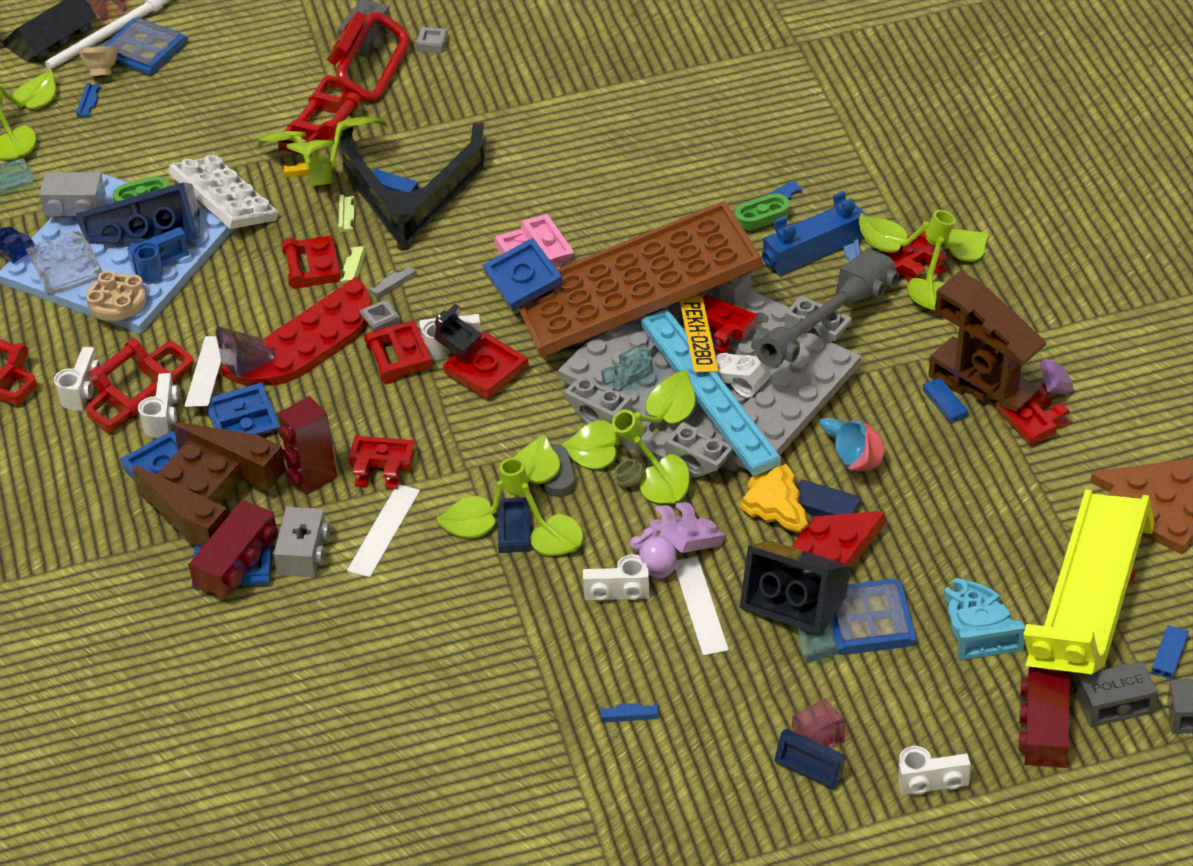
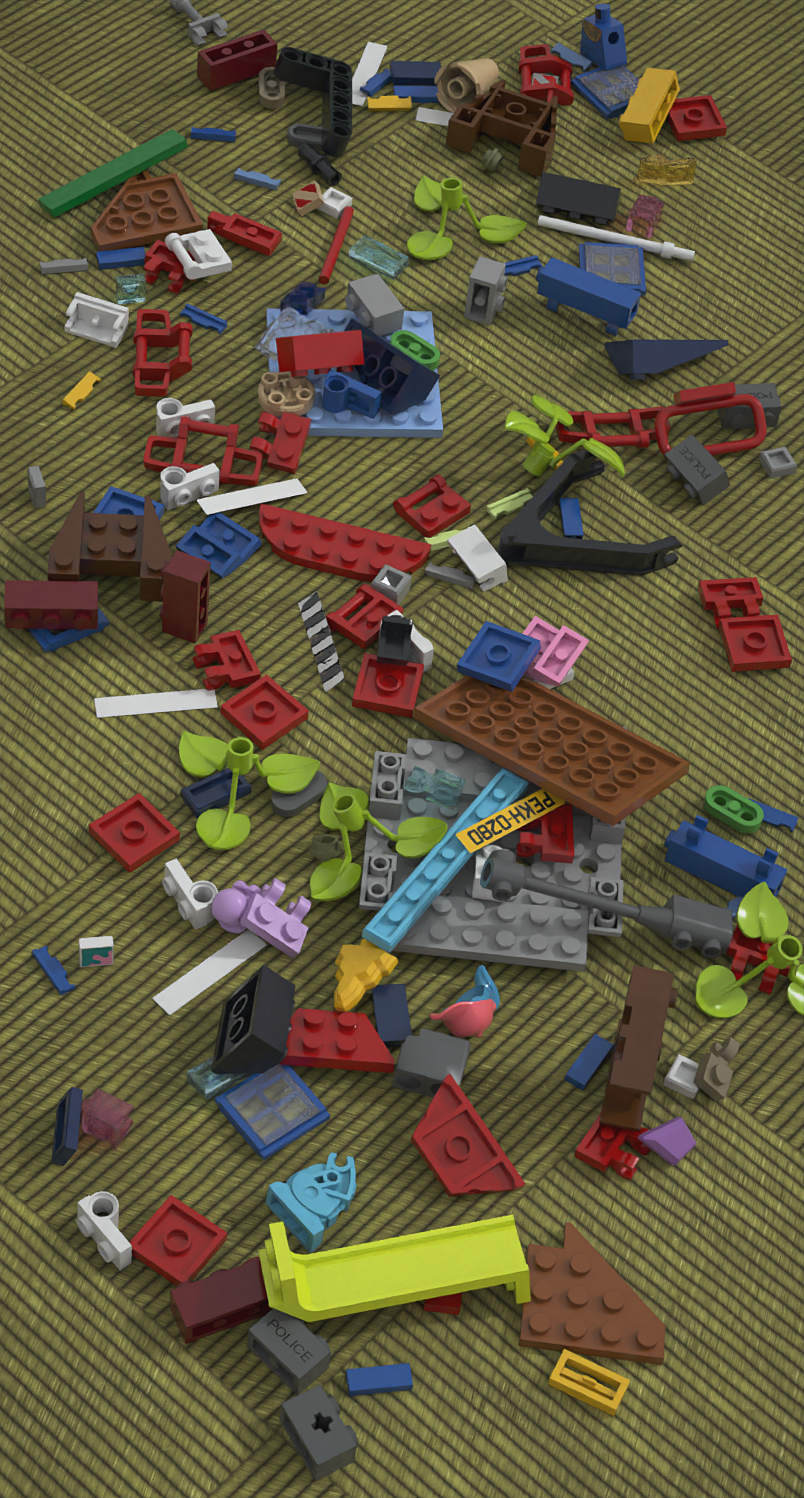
camera: 50 degrees right, 5 degrees up
tan piece [79,46,118,76] -> none
white tile [168,155,278,229] -> none
slope [215,326,276,378] -> none
light grey brick [274,507,331,578] -> none
none -> light grey tile [27,466,46,509]
none -> tile [79,936,114,967]
none -> red plate [89,793,180,873]
none -> red plate [129,1195,228,1286]
none -> red plate [220,674,309,750]
none -> red plate [250,412,311,474]
none -> red brick [276,330,364,377]
none -> sticker [298,591,345,692]
none -> dark grey piece [392,1028,471,1098]
none -> red wing [410,1074,525,1197]
none -> white hinge [447,525,508,591]
none -> light grey brick [464,256,508,326]
none -> blue brick [536,257,641,336]
none -> dark blue wedge [605,339,728,380]
none -> dark grey brick [665,435,730,505]
none -> red plate [698,577,763,629]
none -> red plate [719,614,792,672]

